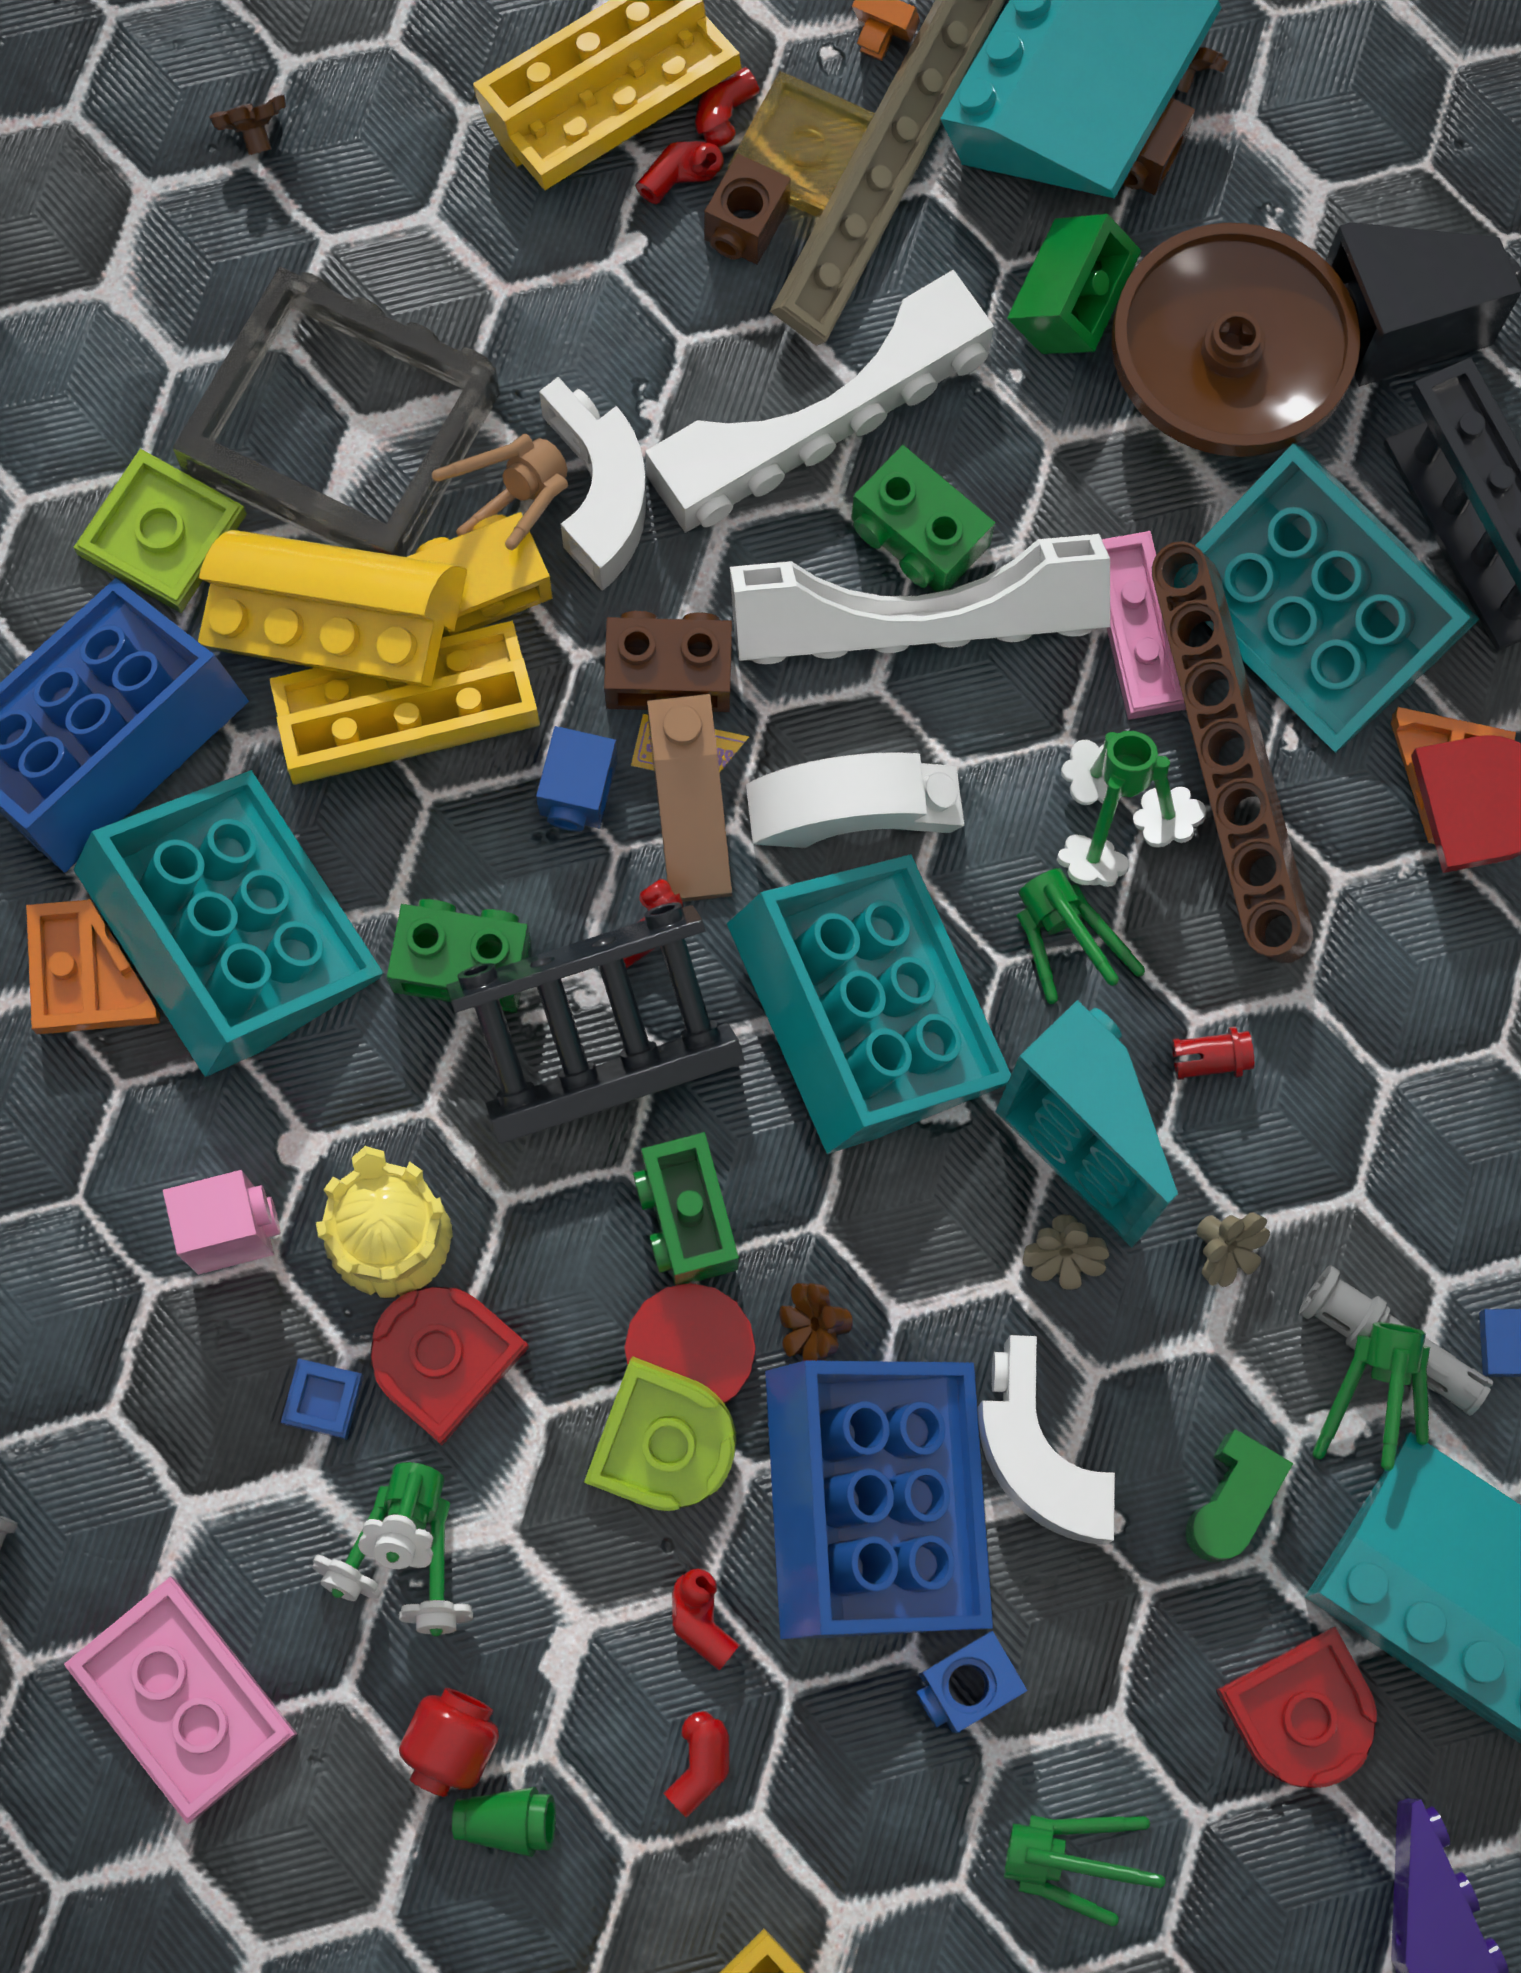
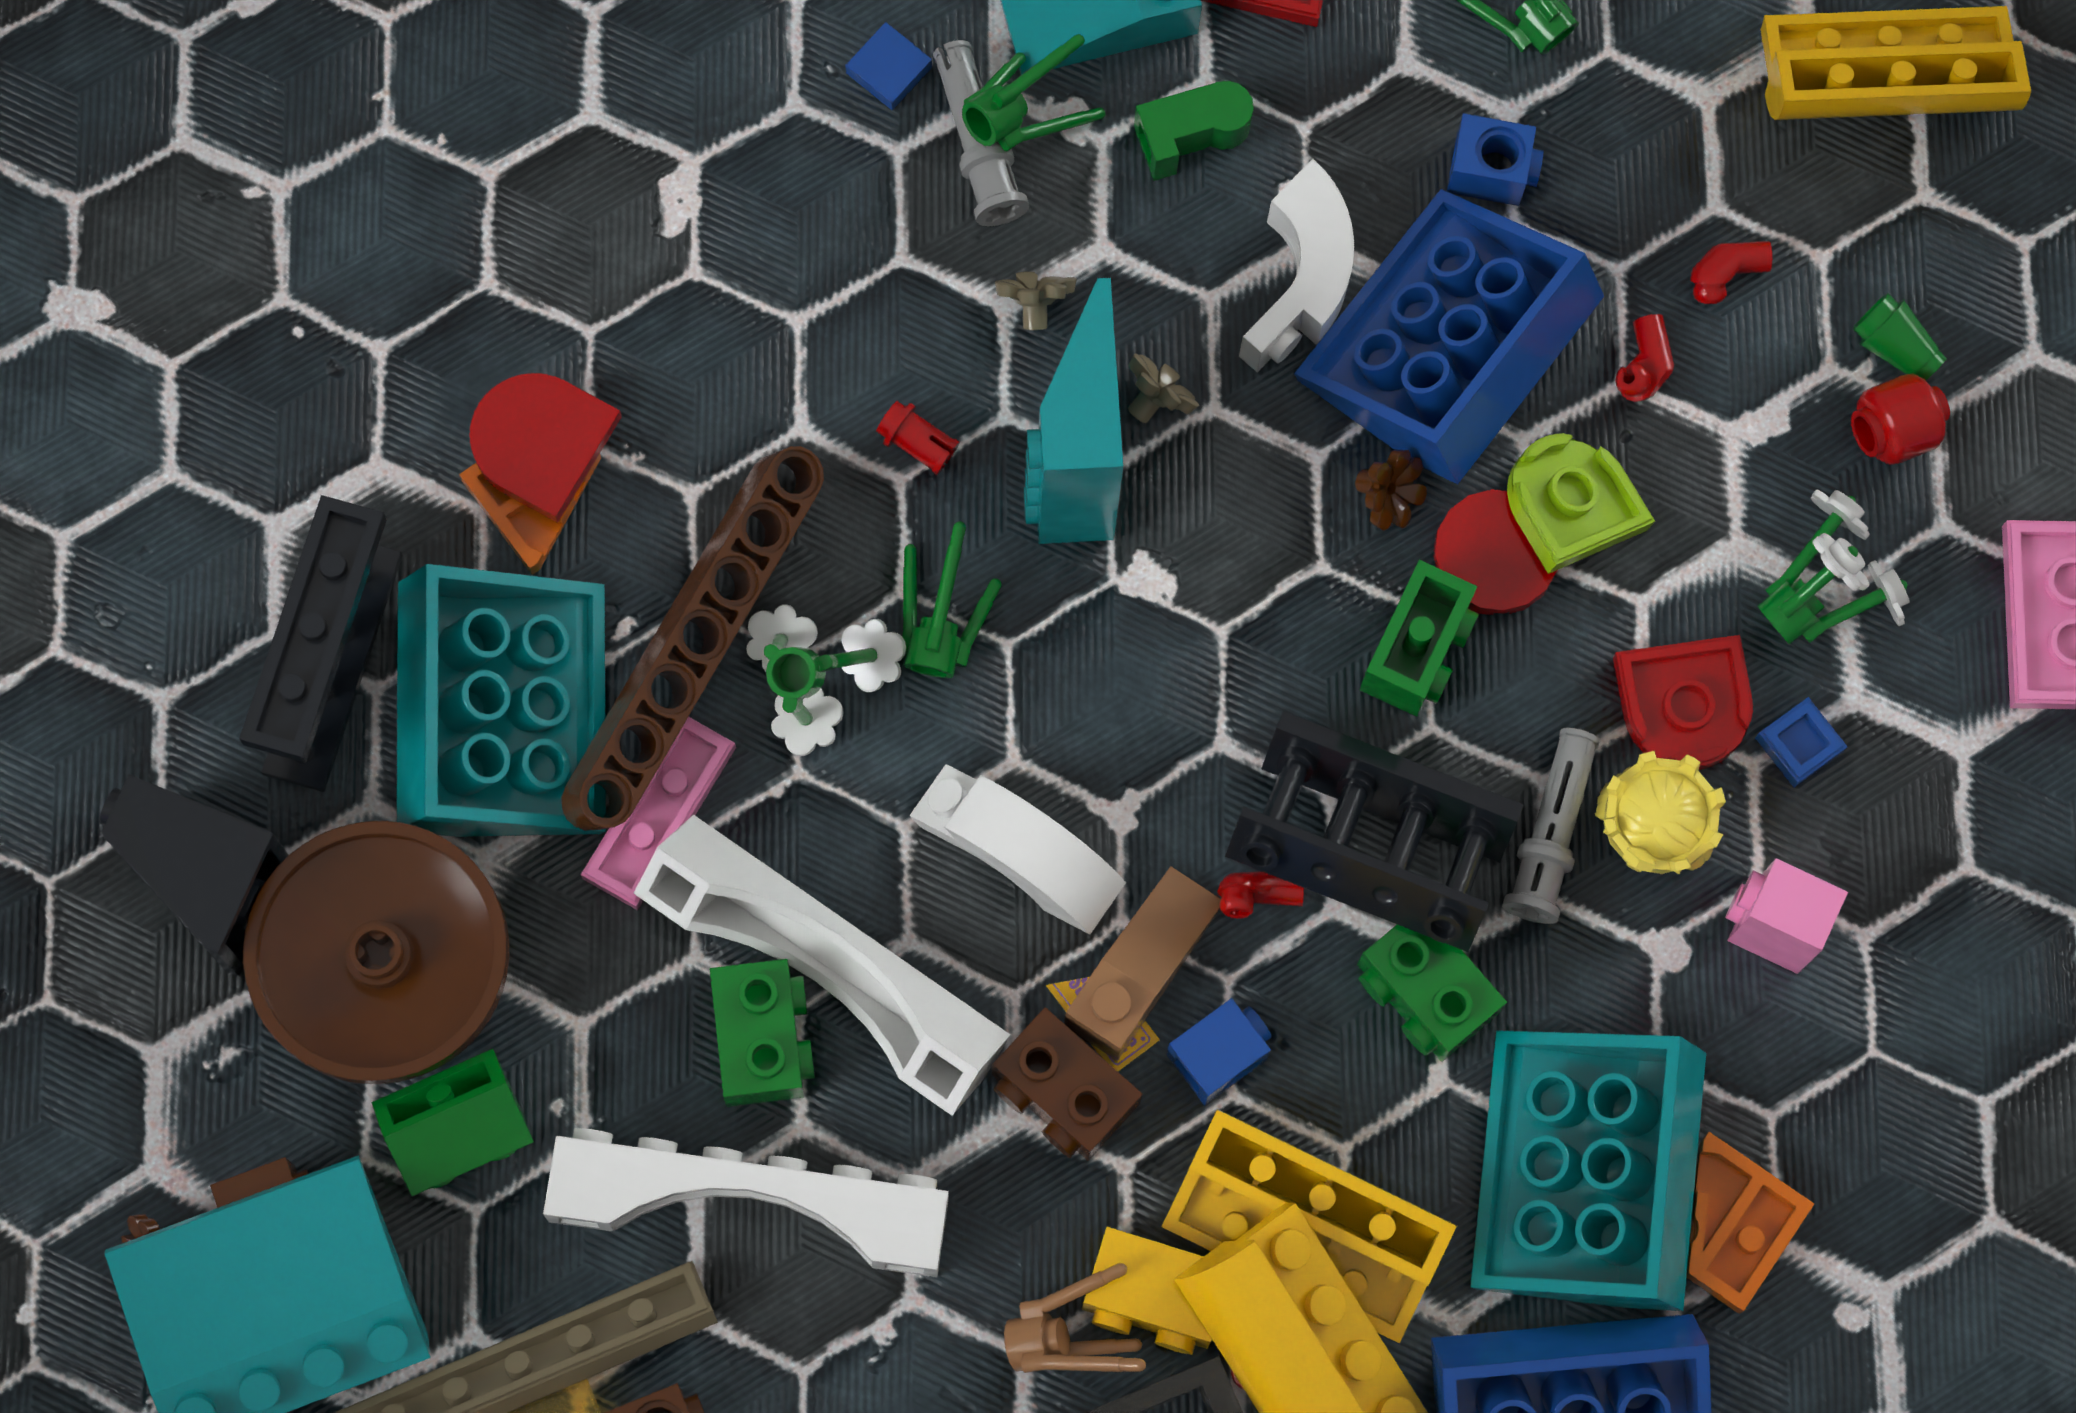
camera: 140 degrees left, 0 degrees up
white arch [539,377,646,591] -> none
teal slope [726,854,1011,1154] -> none
none -> light grey pin [1502,728,1600,924]

